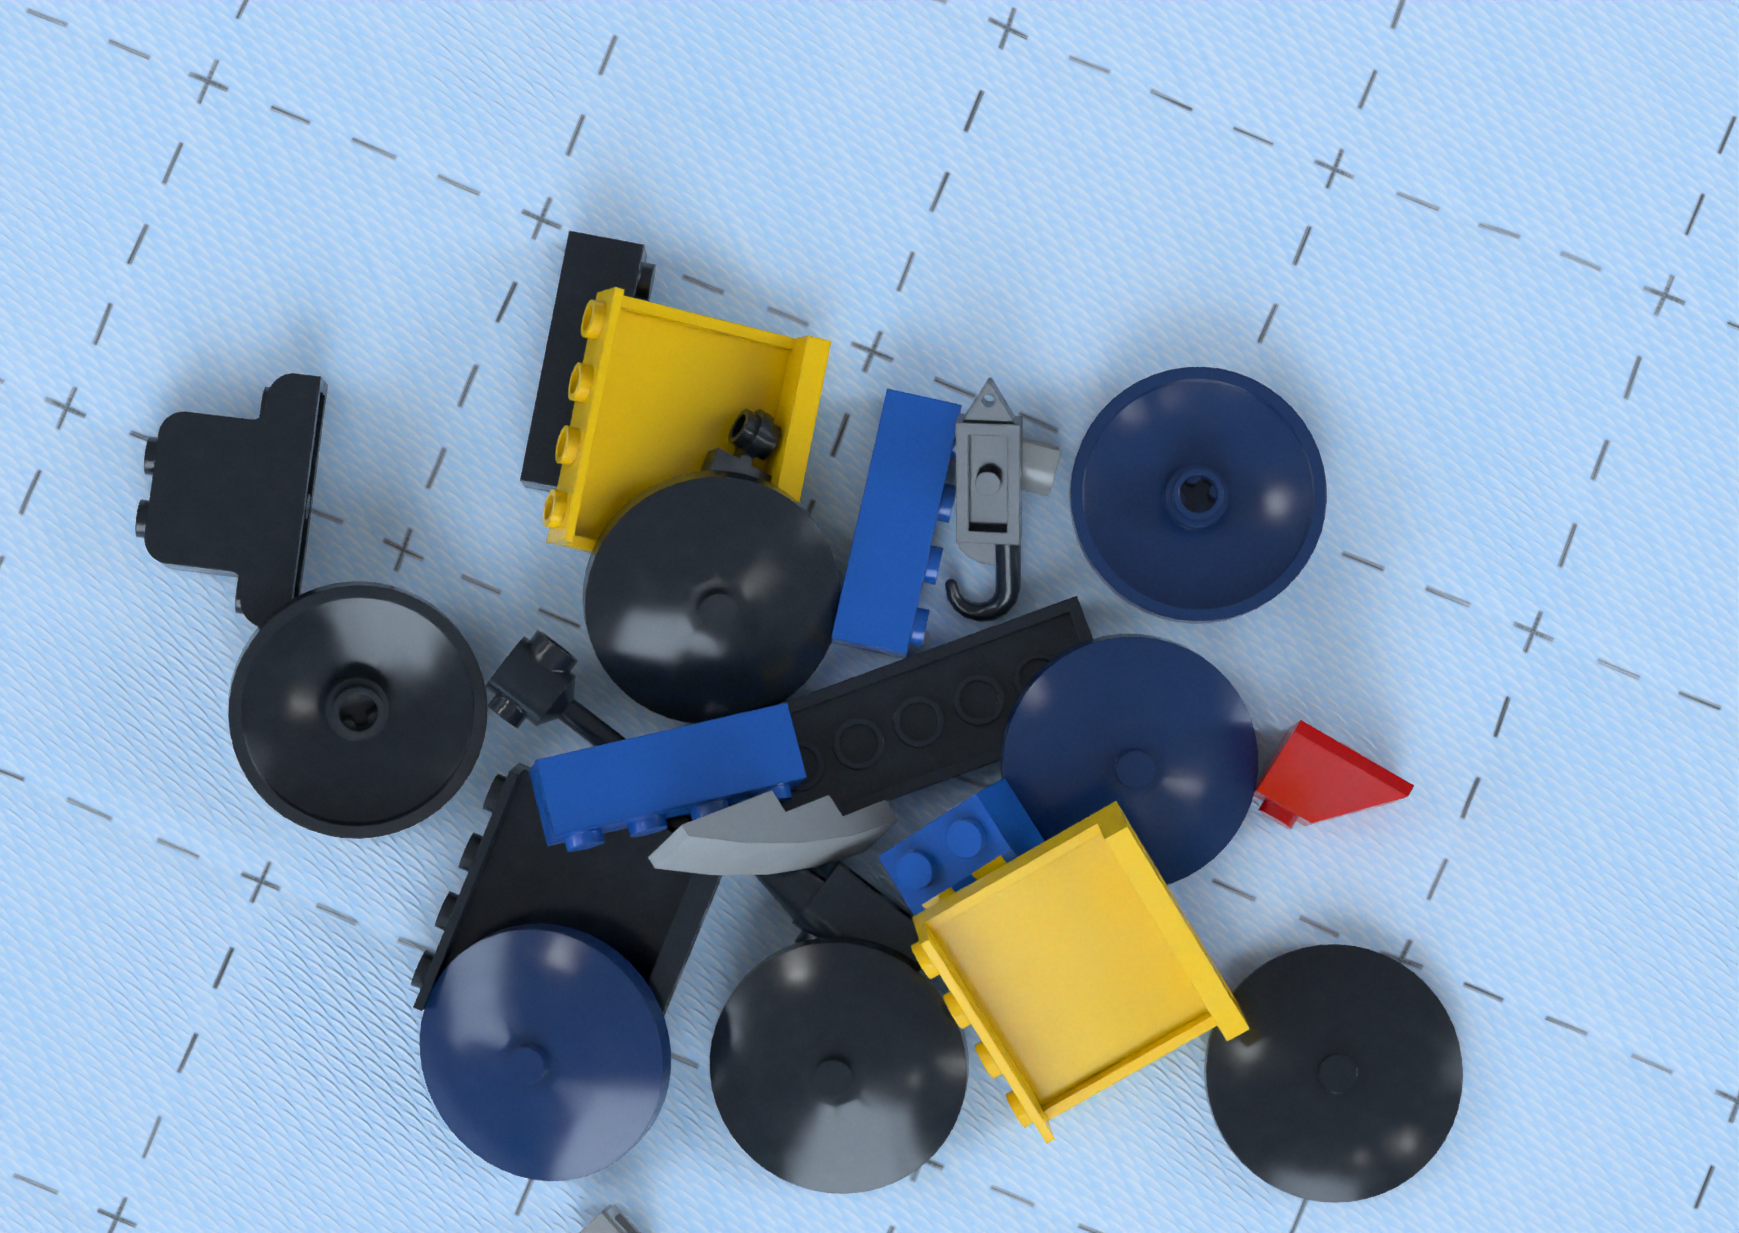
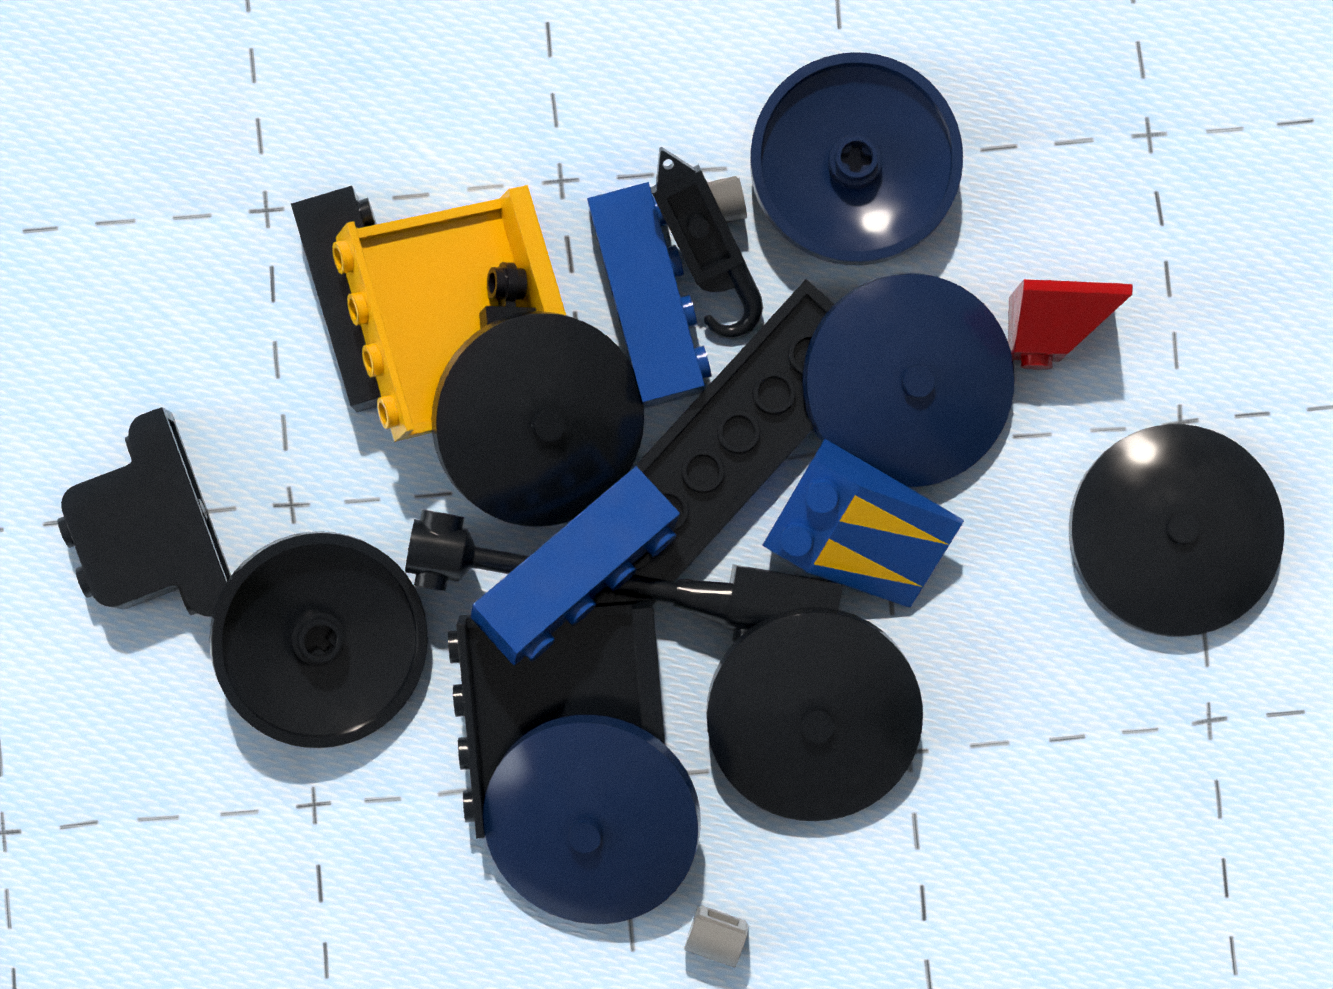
camera: 25 degrees left, 0 degrees up
light grey slope [648,790,899,875] -> none
yellow panel [911,801,1250,1144] -> none

